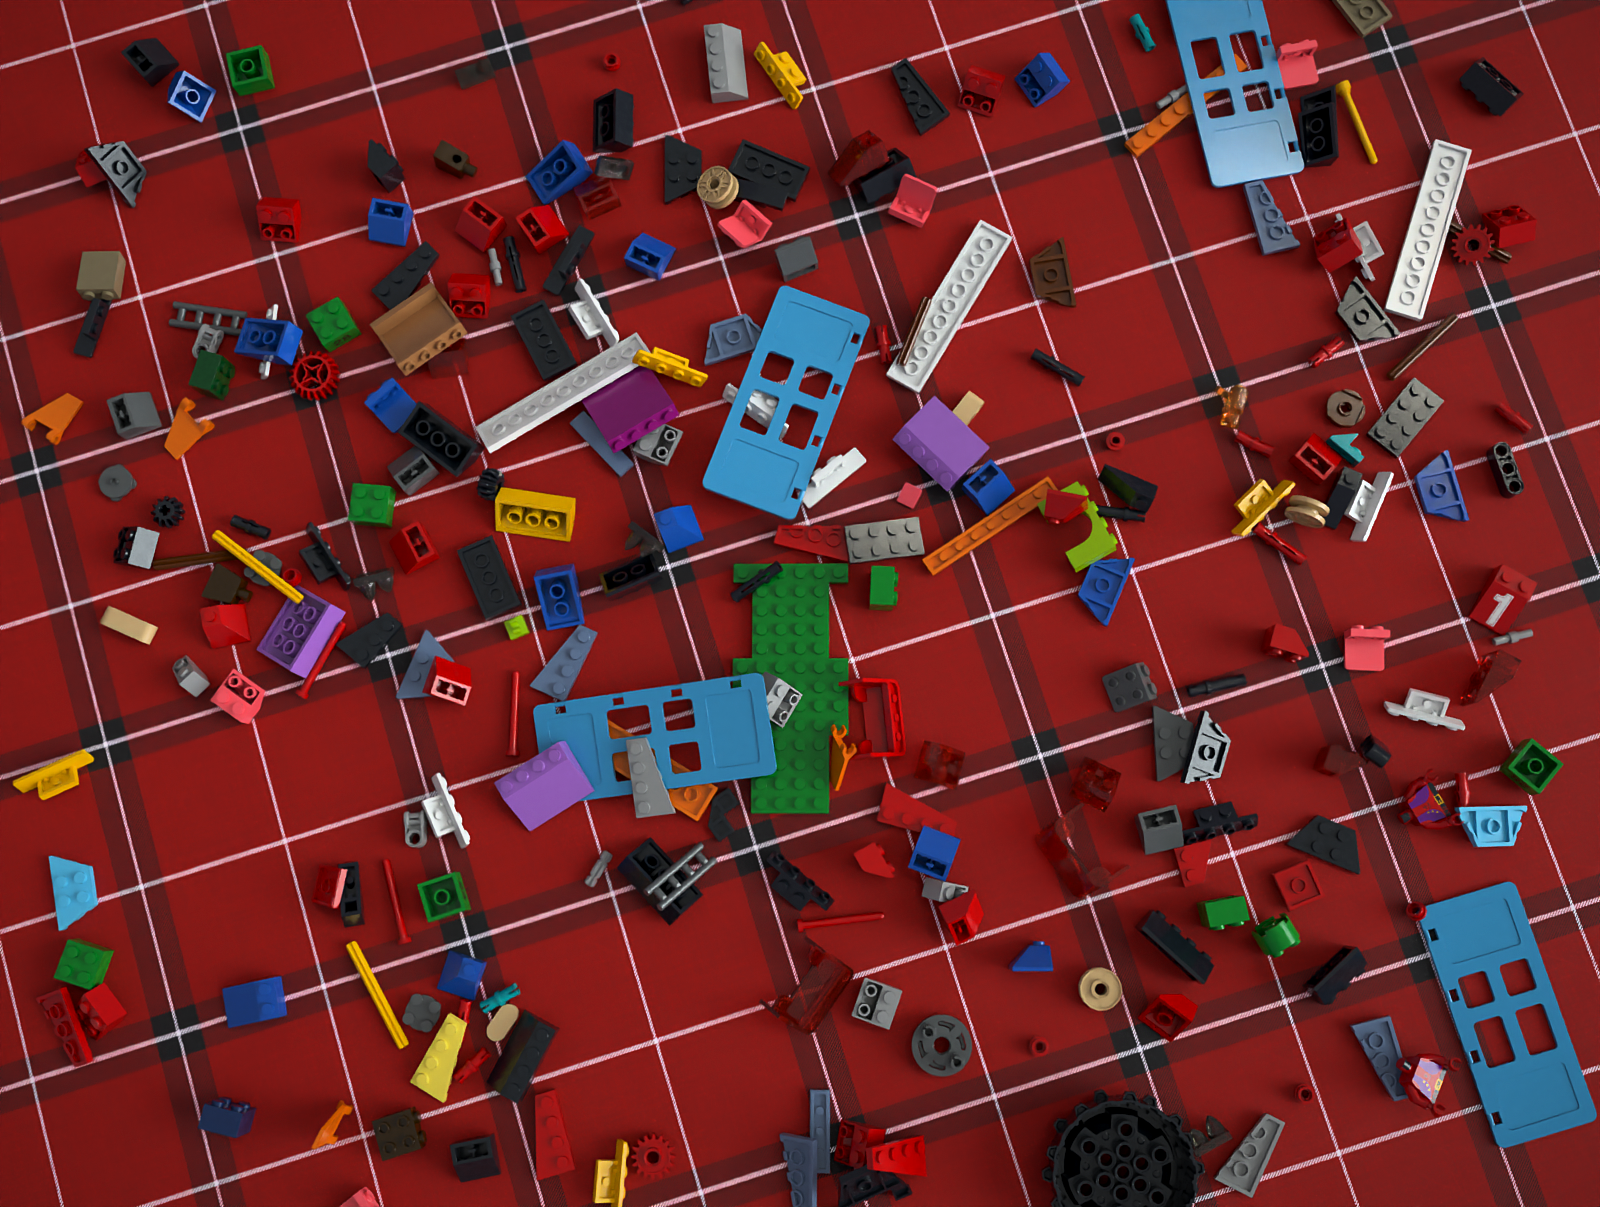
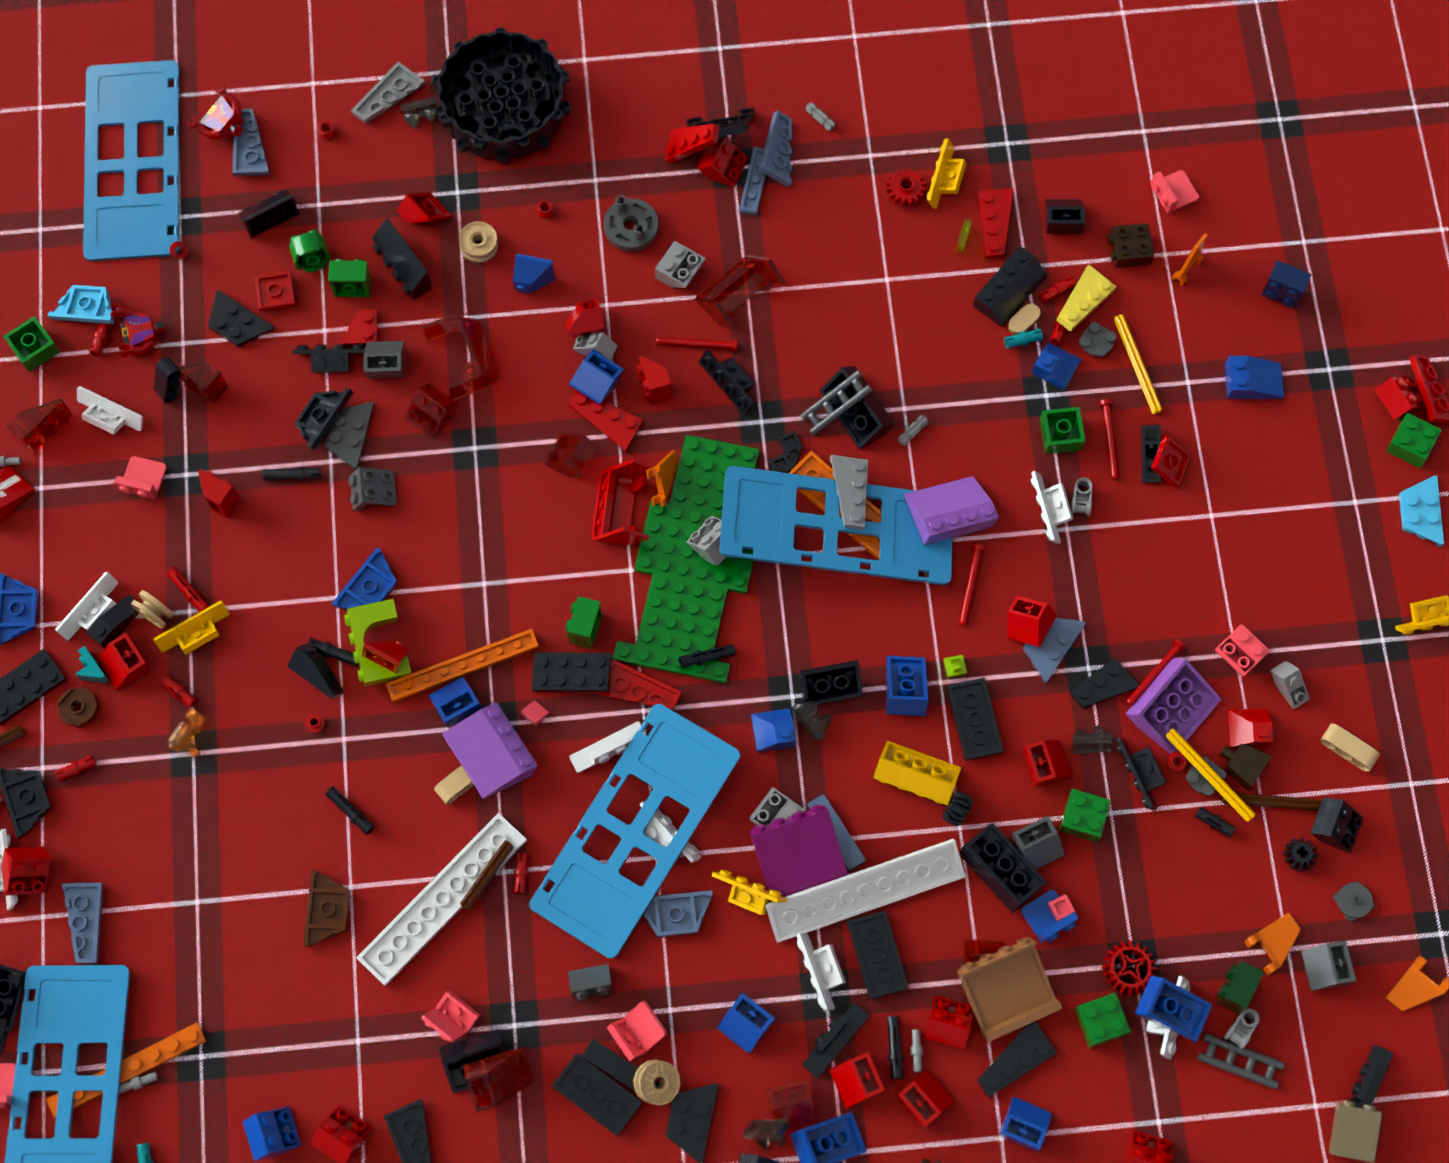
camera: 175 degrees left, 10 degrees down
sand blue wing [530,625,598,701] -> none
none -> clear neon green tile [954,218,972,254]
none -> coral tile [1047,894,1075,922]

